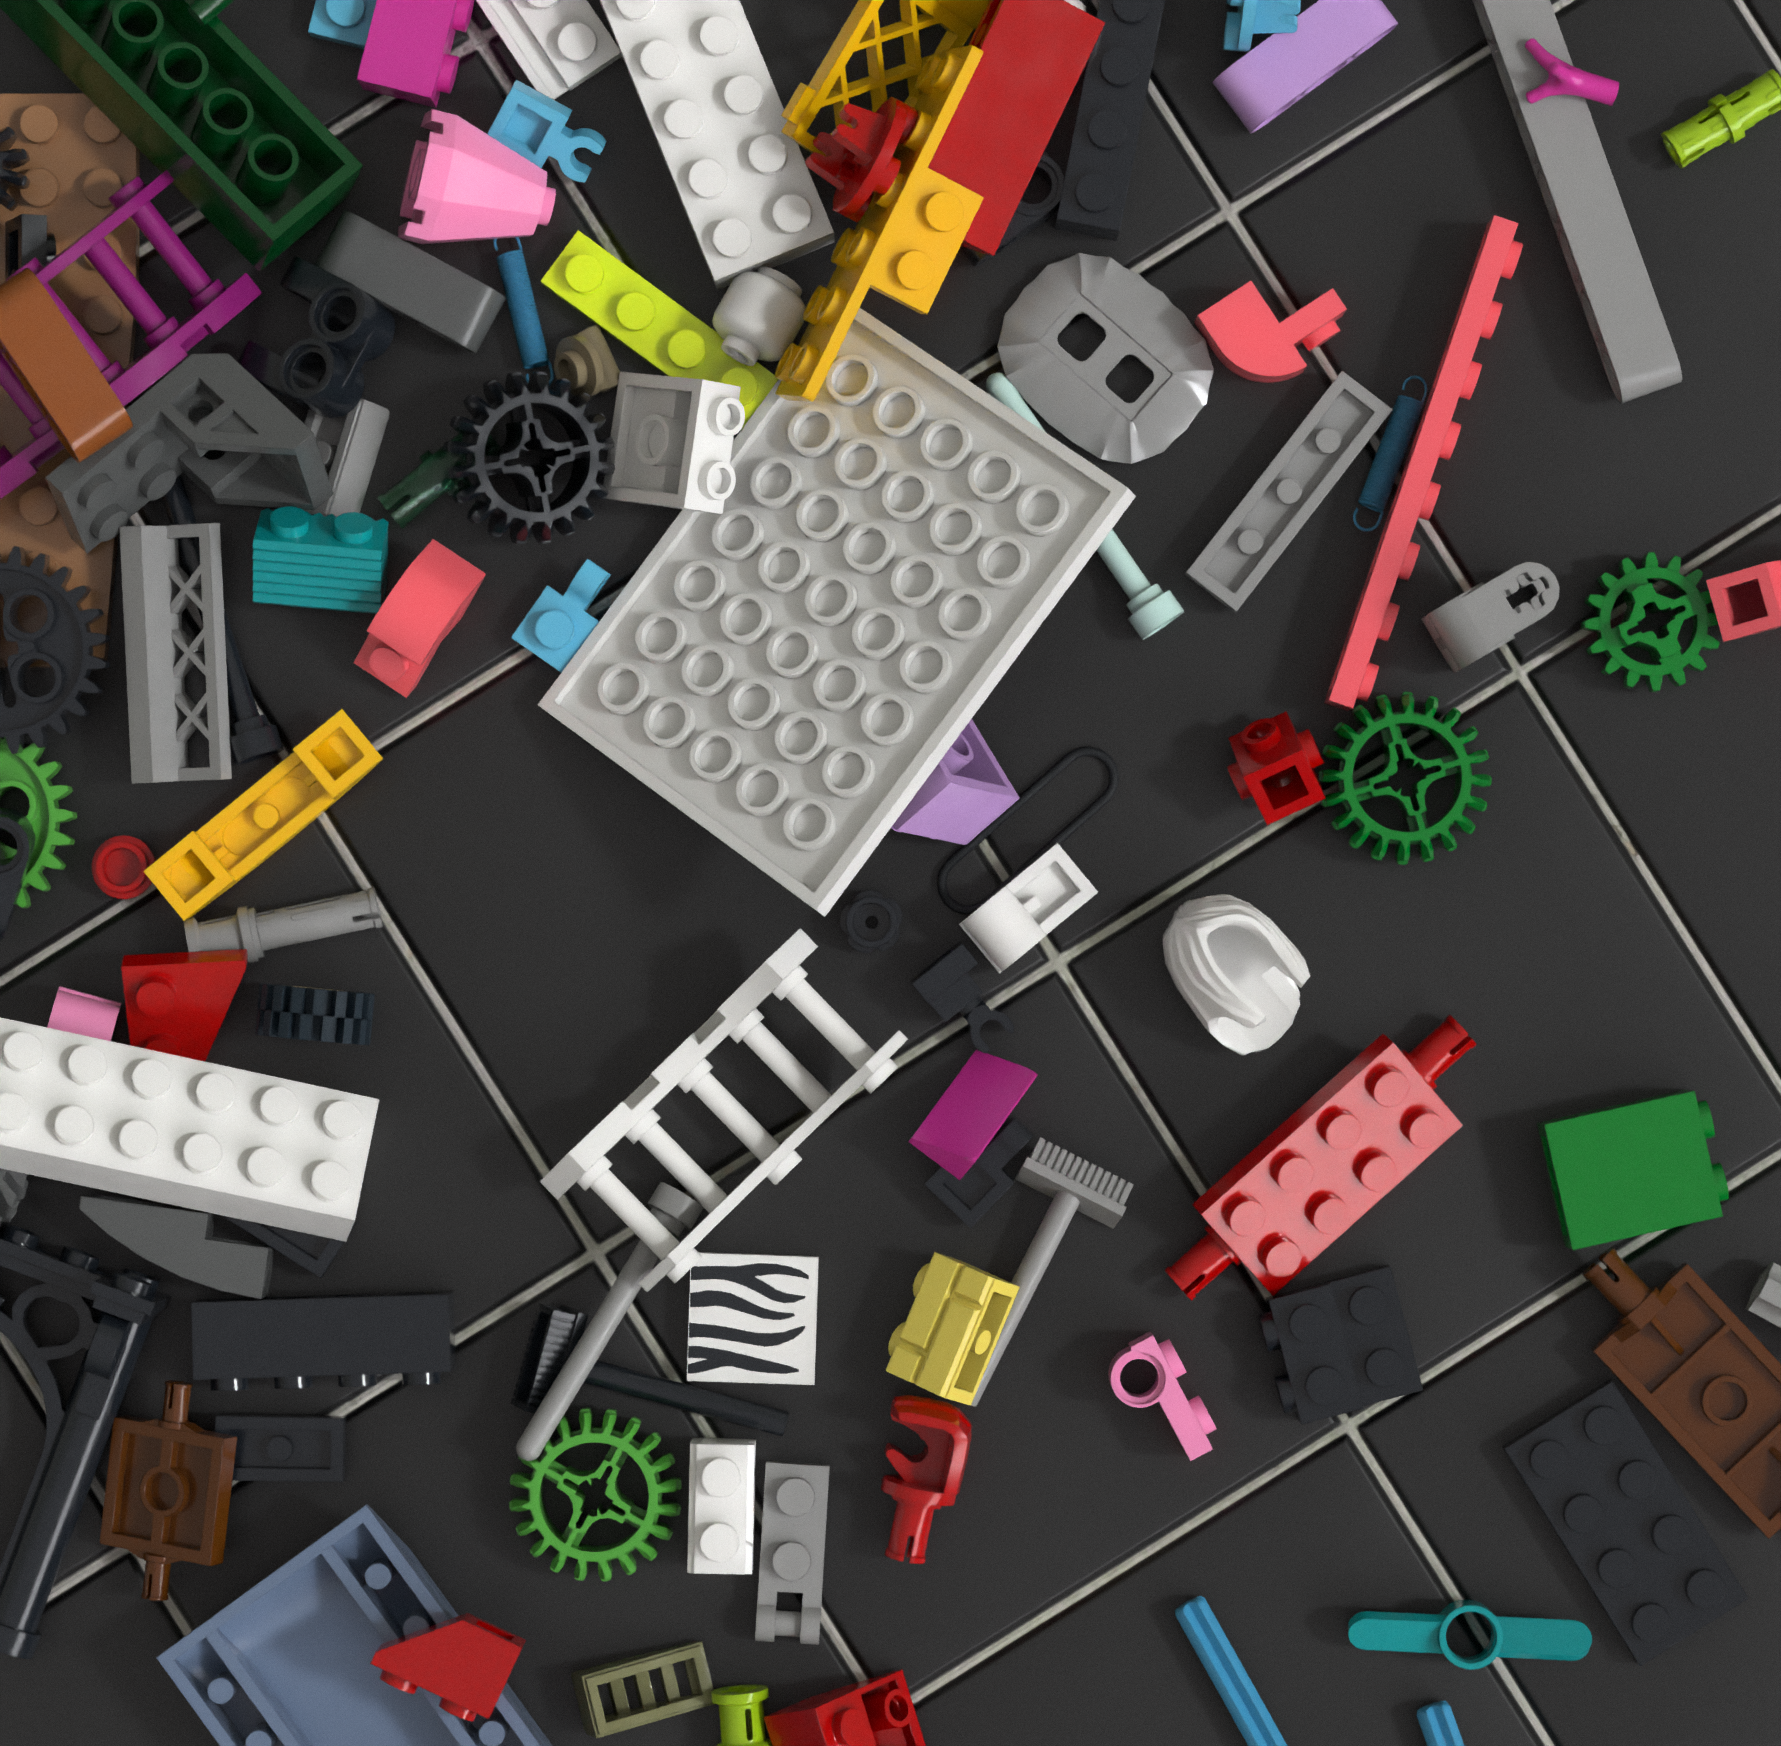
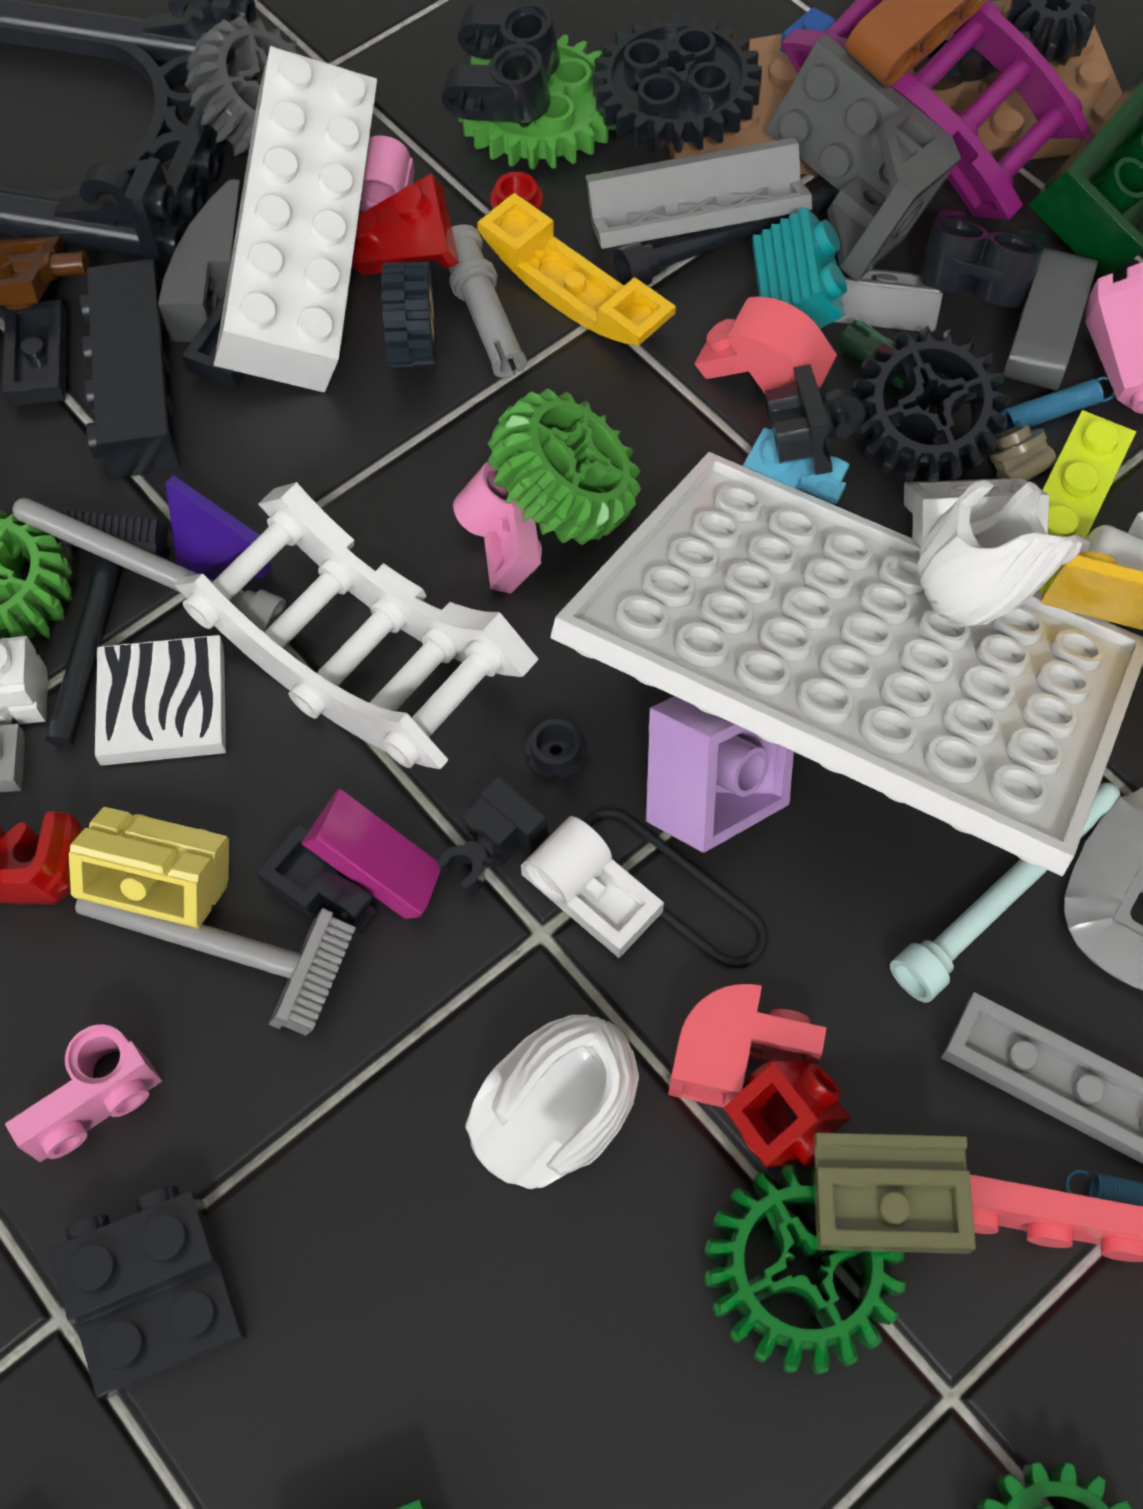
camera: 85 degrees right, 25 degrees down
plate [1164,1014,1477,1301] -> none
light grey piece [1421,562,1560,673] -> none
none -> dark purple slope [165,475,271,581]
none -> bright pink plate [453,462,542,594]
none -> bright green gear [487,388,641,545]
none -> coral brick [668,984,827,1108]
none -> black hips [765,364,866,475]
none -> olive plate [813,1133,976,1254]
none -> white hair [917,480,1082,626]

